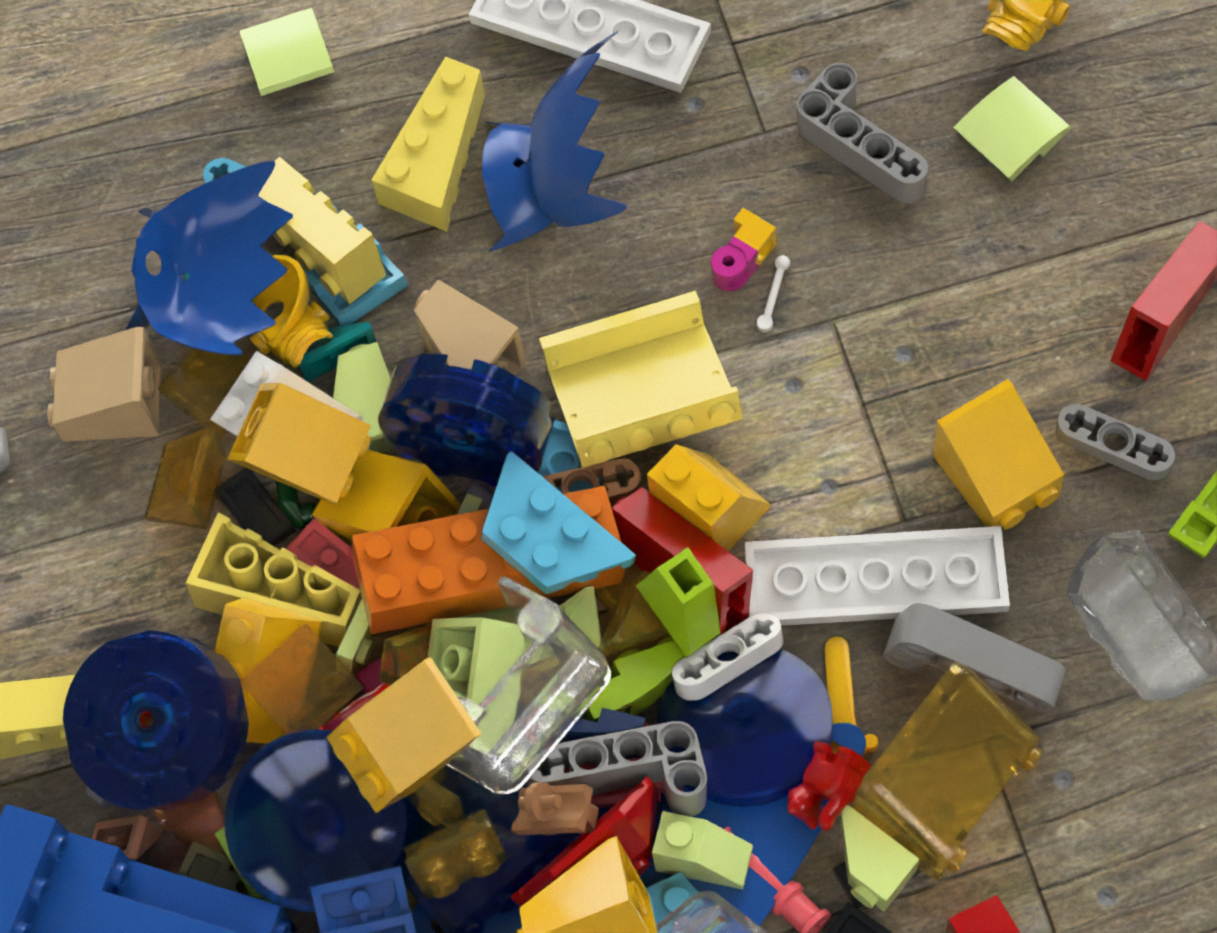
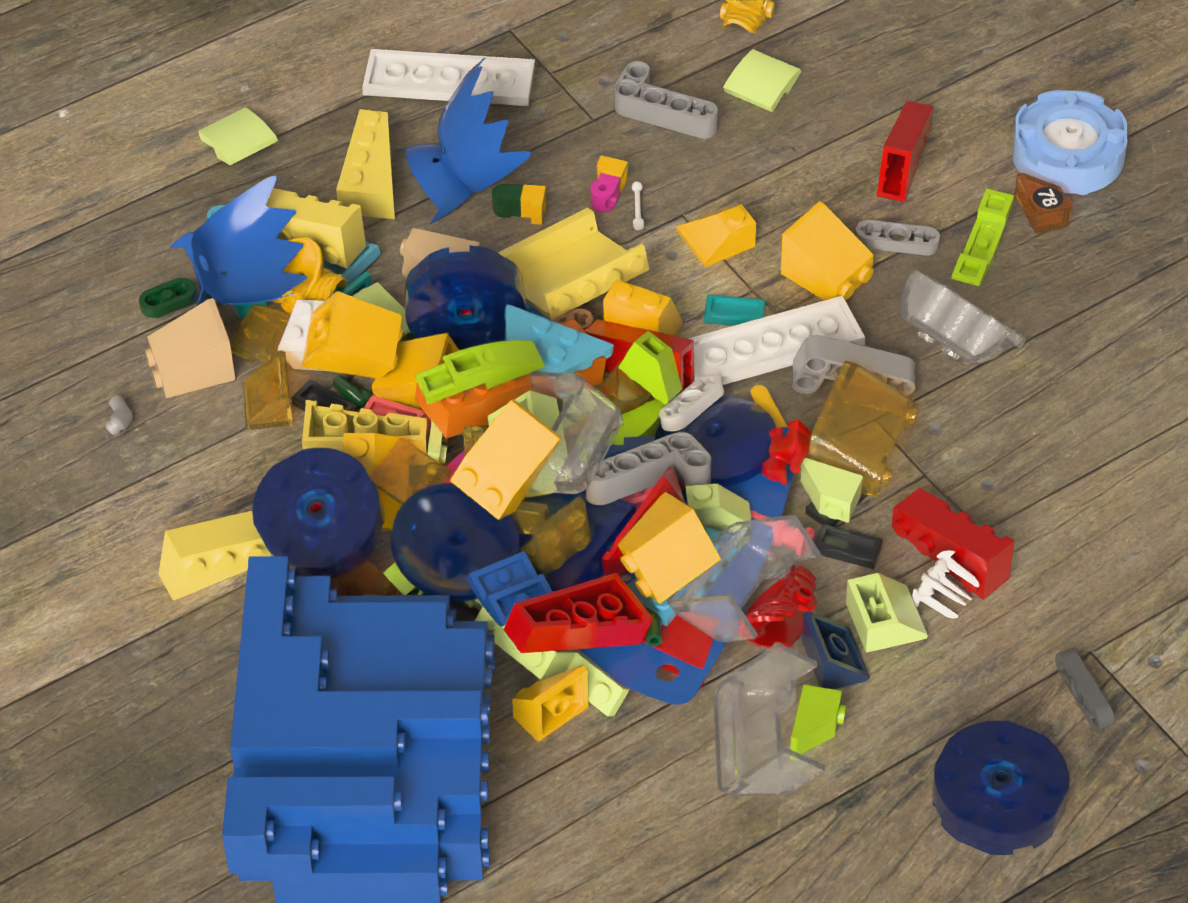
camera: 25 degrees left, 15 degrees down
medium nougat hips [511,782,599,835] -> none
none -> dark green plate [139,278,197,318]
none -> lime slope [415,340,545,405]
none -> leg [492,184,547,225]
none -> yellow slope [676,204,756,267]
none -> teal tile [704,294,766,326]

